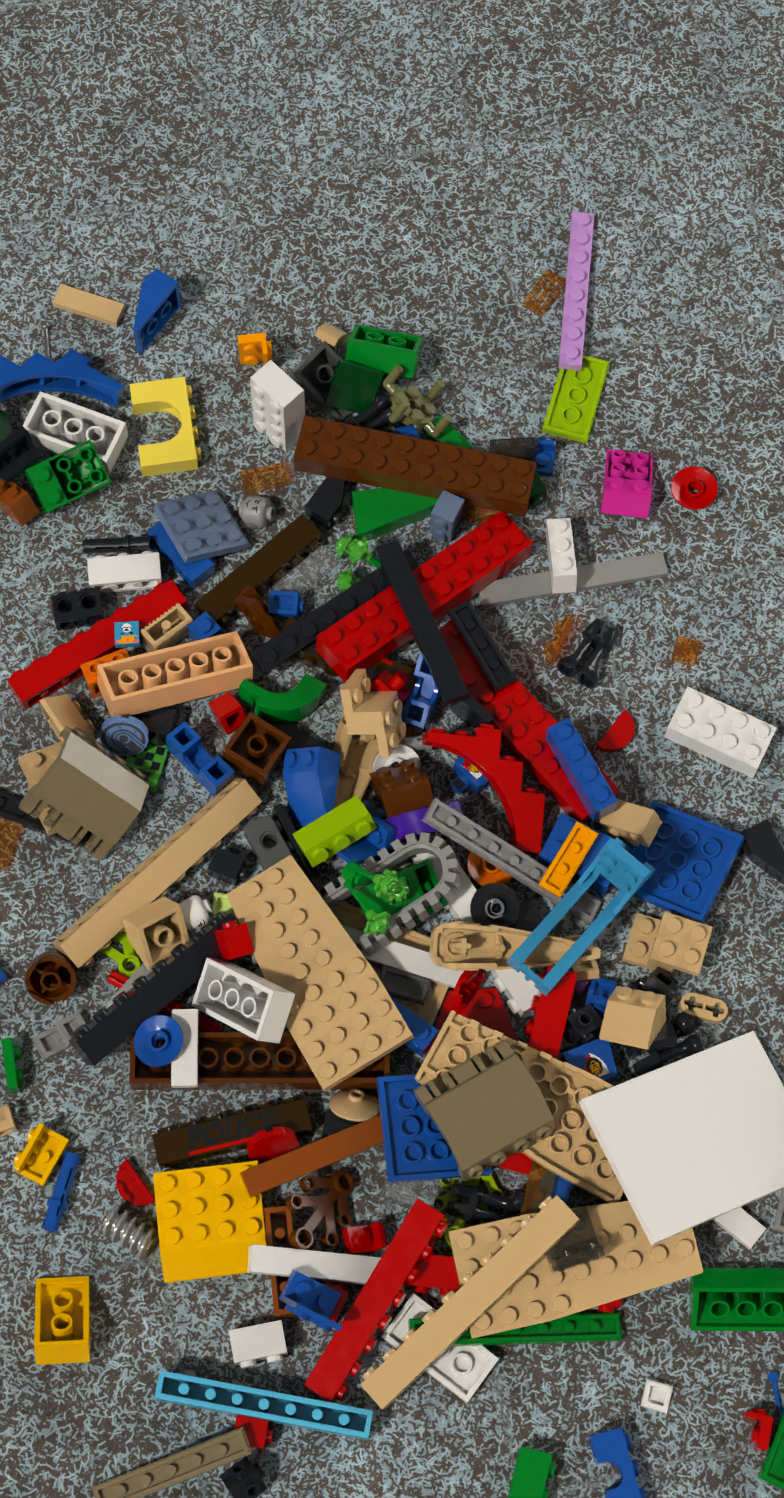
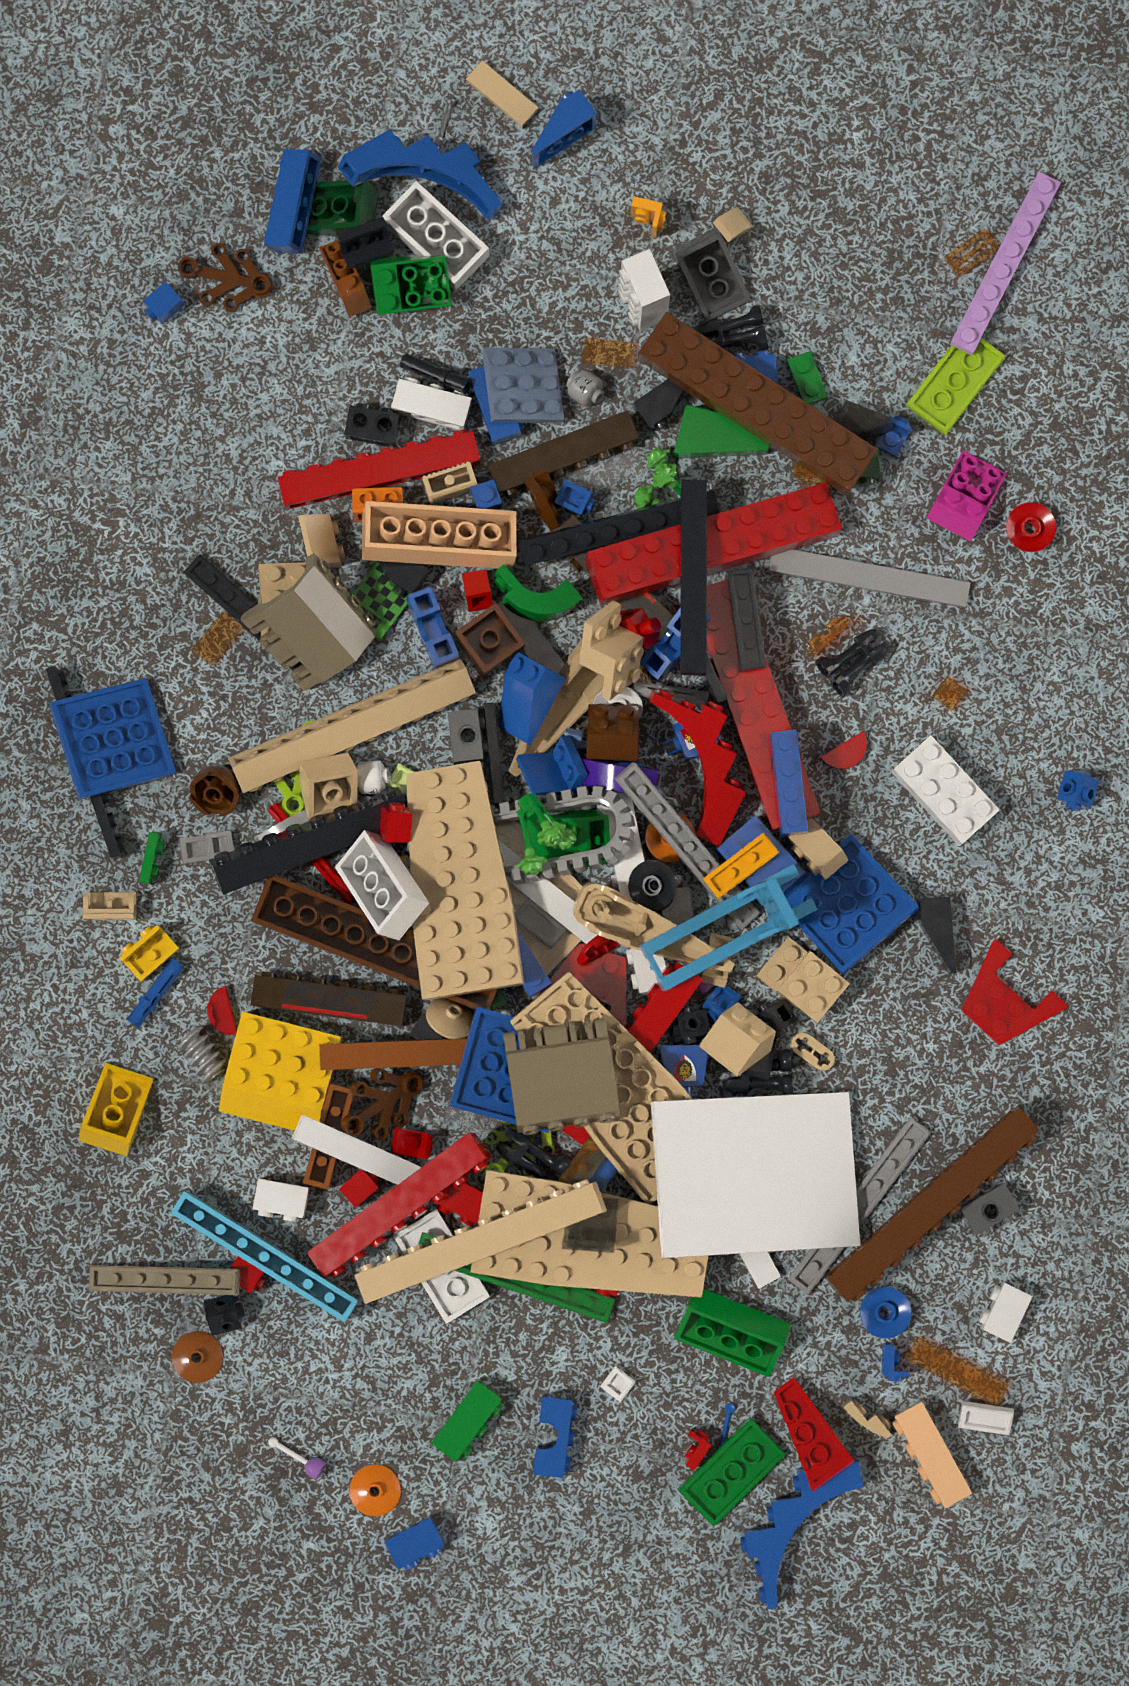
camera: 25 degrees right, 15 degrees up
tile [99,715,149,756] -> none
dark azure tile [114,621,140,648] -> none
light yellow arch [129,377,202,477] -> none
blue dish [134,1015,184,1067] -> none
white tile [171,1009,199,1088] -> none
black brick [208,847,248,886] -> none
red tile [247,1126,299,1164] -> none
blue bracket [279,1269,343,1332] -> none
lime brick [292,795,377,867] -> none
dark green tile [324,359,384,414] -> none
green brick [345,324,423,379] -> none
olive plate [383,364,452,438] -> none
sand blue brick [429,490,465,543] -> none
white brick [546,518,577,594] -> none

